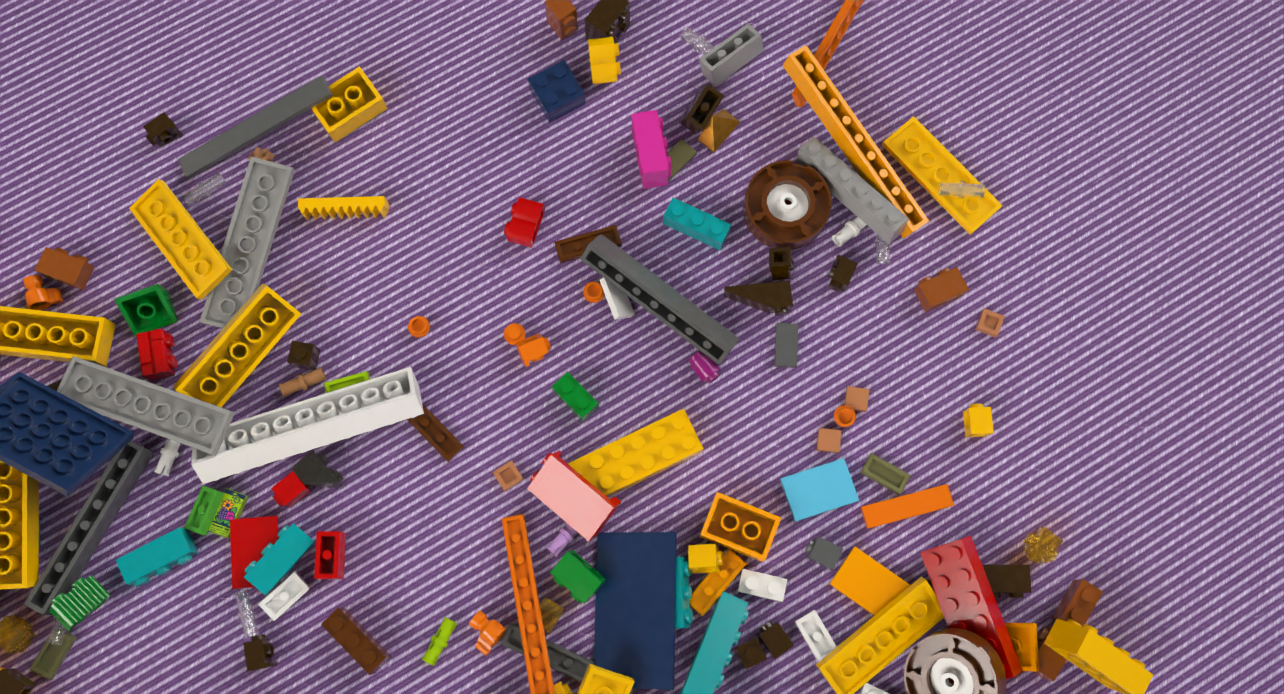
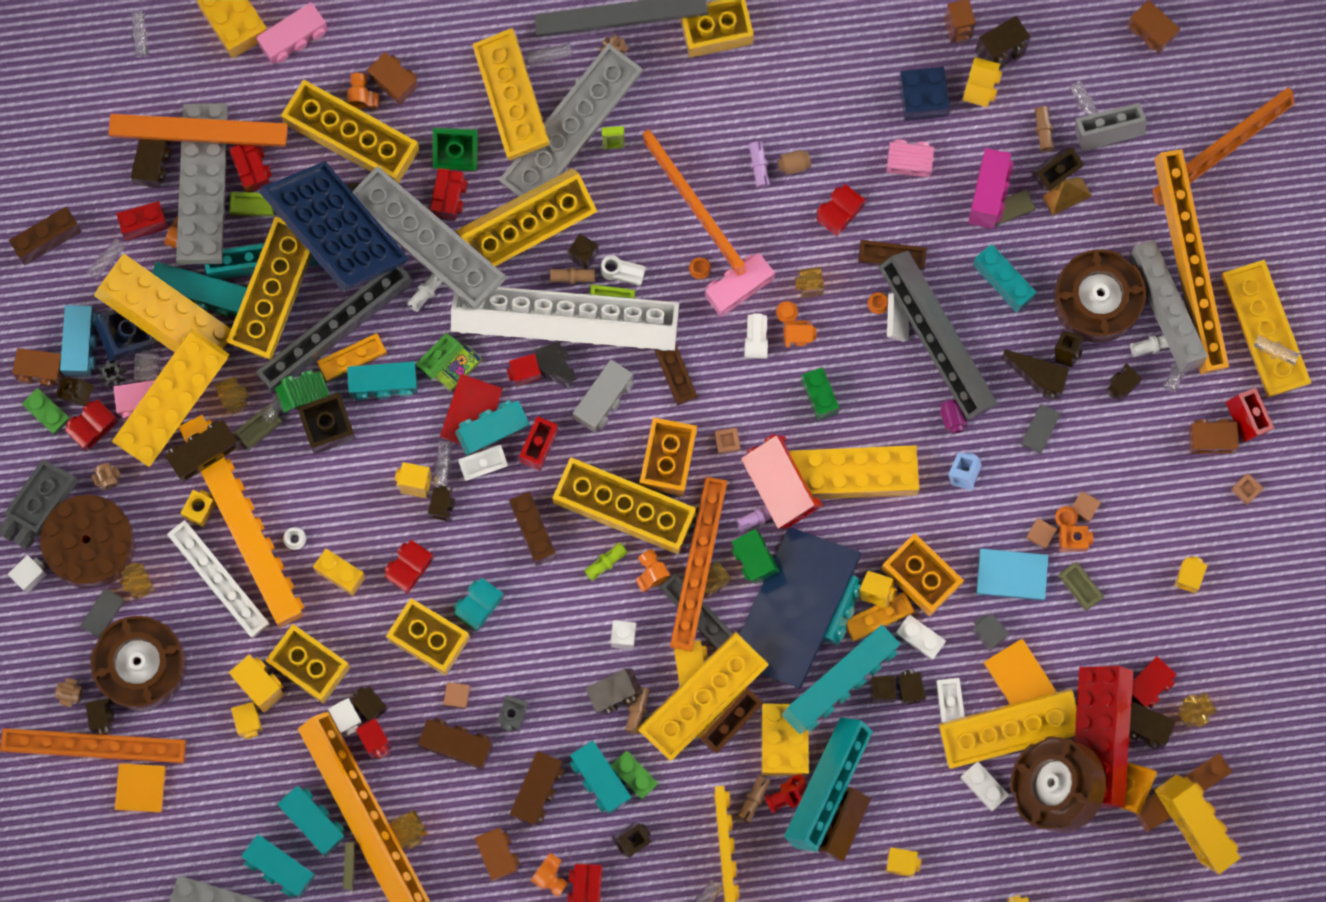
camera: 25 degrees right, 0 degrees up
yellow gear [298,196,389,220] -> none
orange tile [860,484,954,529] -> none
none -> dark brown brick [297,392,357,455]
none -> light orange tile [317,333,387,382]
none -> yellow brick [395,462,432,499]
none -> yellow brick [553,457,696,555]
none -> light grey brick [572,360,634,433]
none -> white piece [601,255,646,286]
none -> lime tile [602,126,625,150]
none -> light orange brick [640,417,697,497]
none -> orange tile [642,129,746,277]
none -> bright pink brick [705,253,775,317]
none -> white piece [745,314,768,359]
none -> lavender pin [748,141,770,188]
none -> medium nougat brick [777,150,811,176]
none -> clear yellow brick [795,267,824,298]
none -> bright pink brick [886,139,934,177]
none -> light blue brick [948,452,982,491]
none -> medium nougat pin [1034,106,1054,152]
none -> orange brick [1059,525,1093,552]
none -> red brick [1132,656,1177,709]
none -> red brick [1225,388,1275,443]

